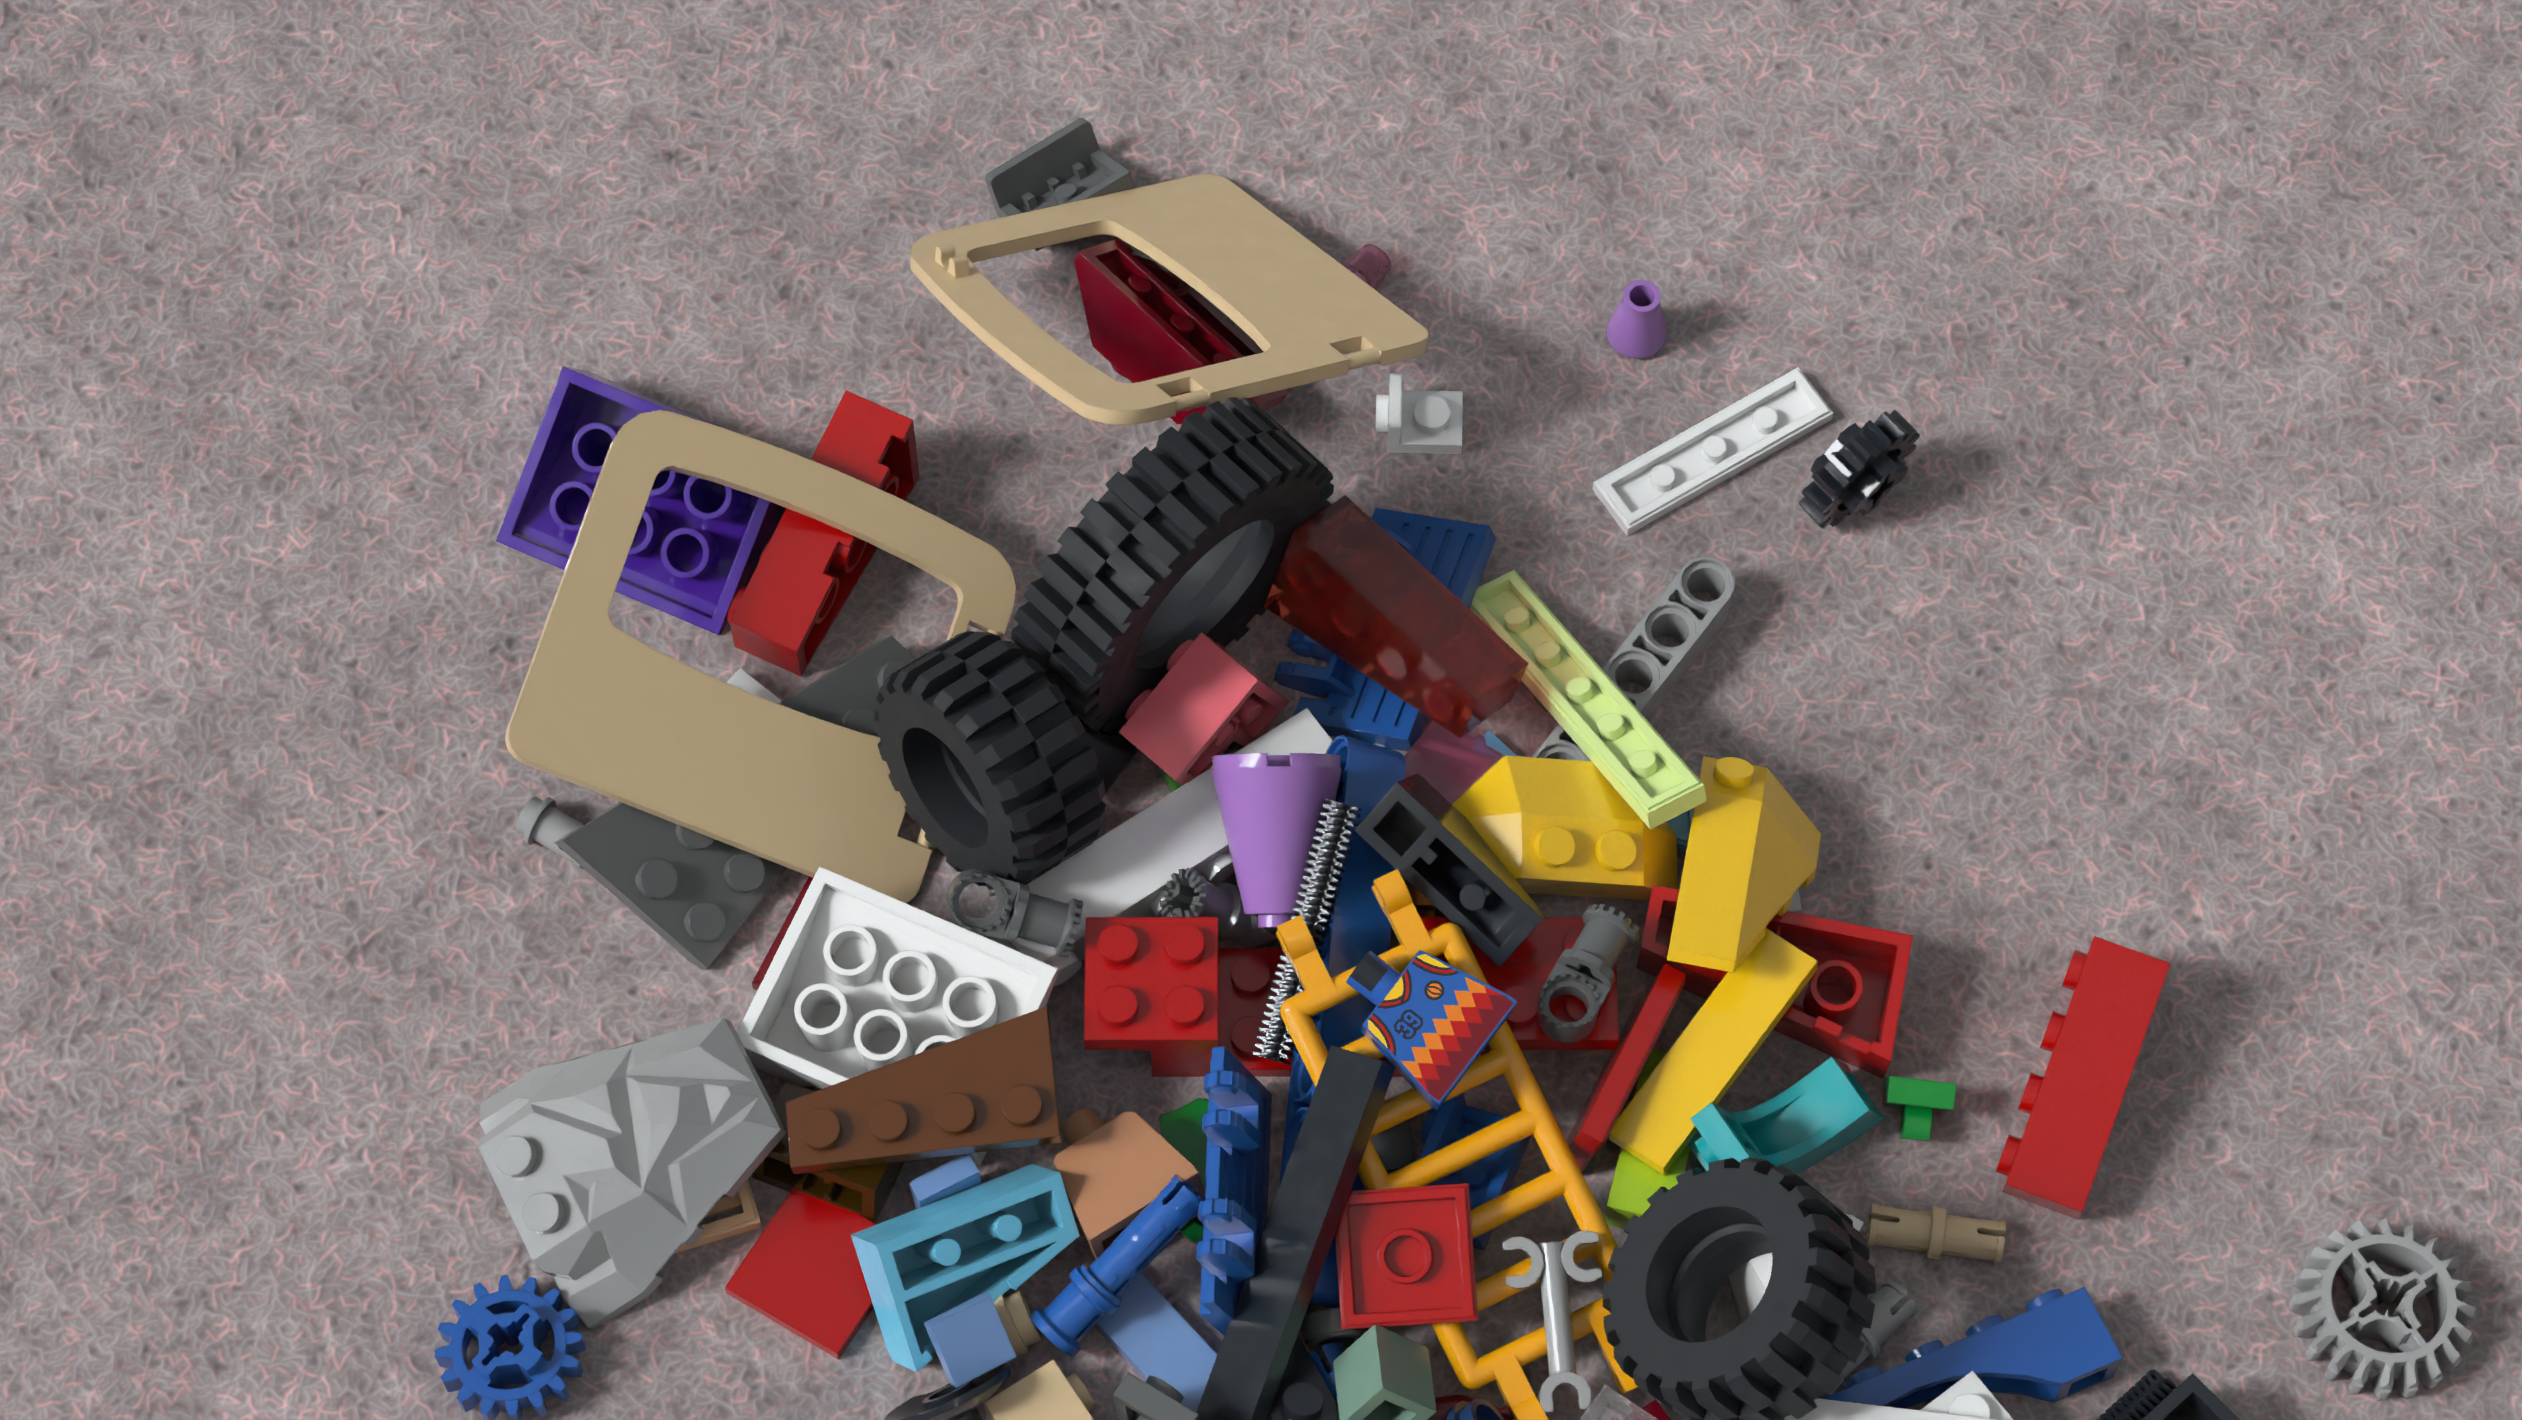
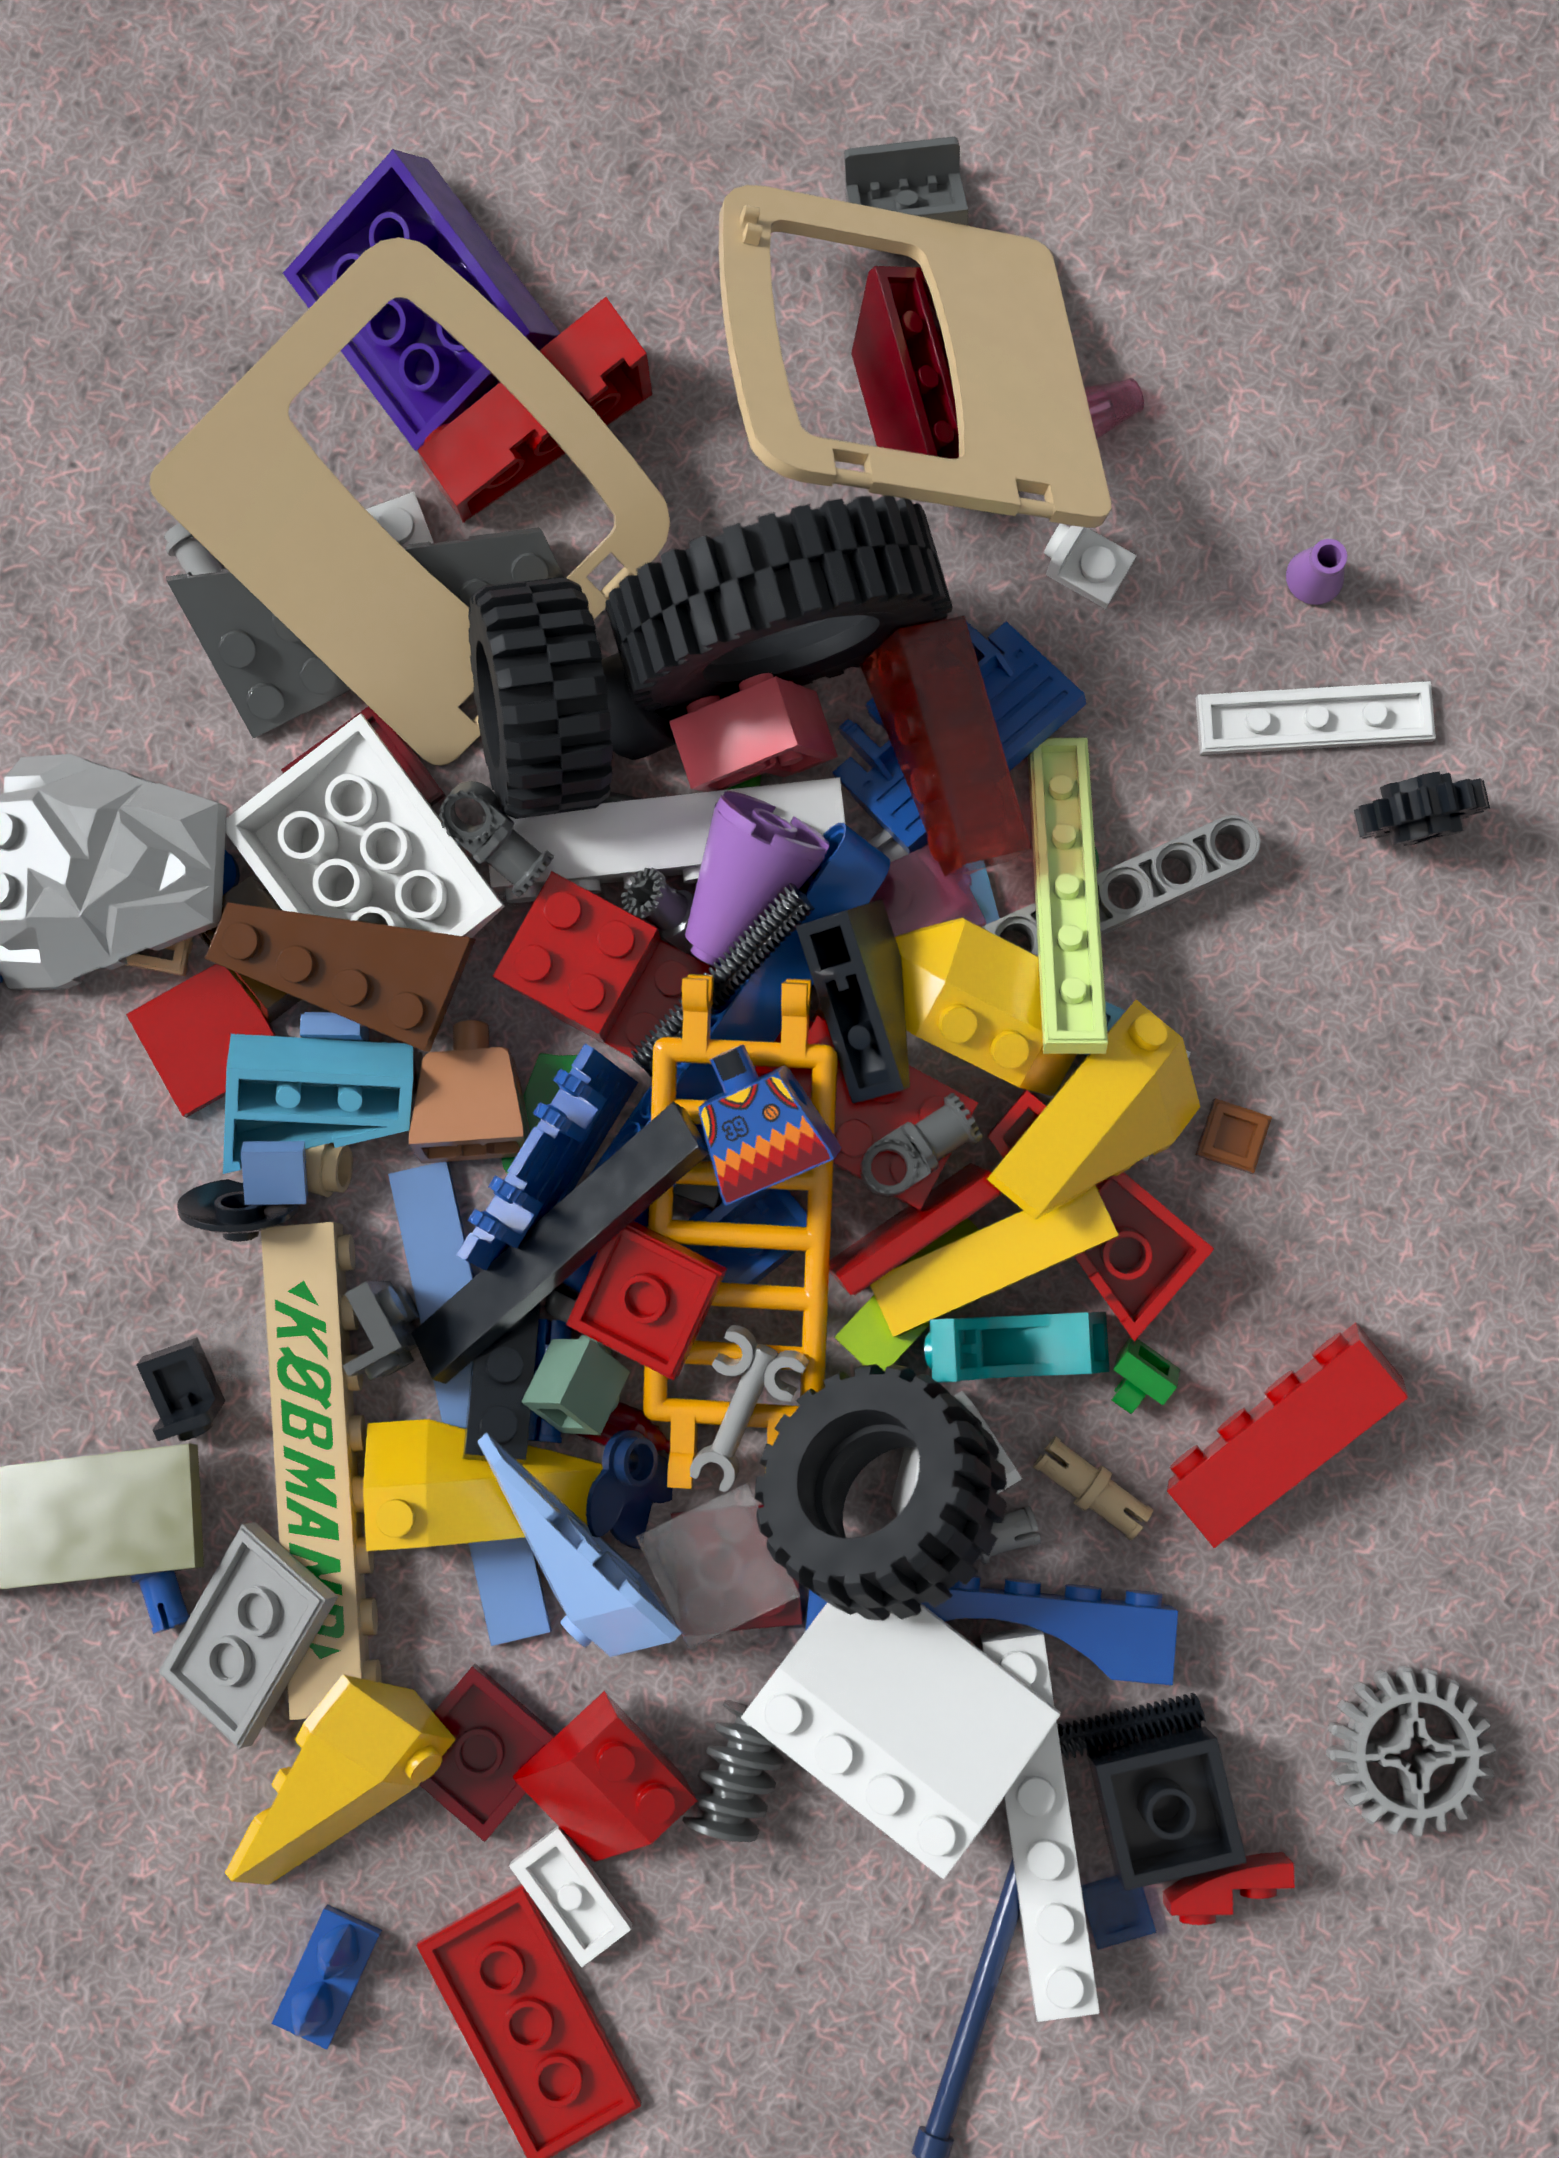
camera: 30 degrees right, 20 degrees up
blue pin [1030,1174,1205,1357] -> none
none -> dark orange tile [1195,1098,1272,1174]

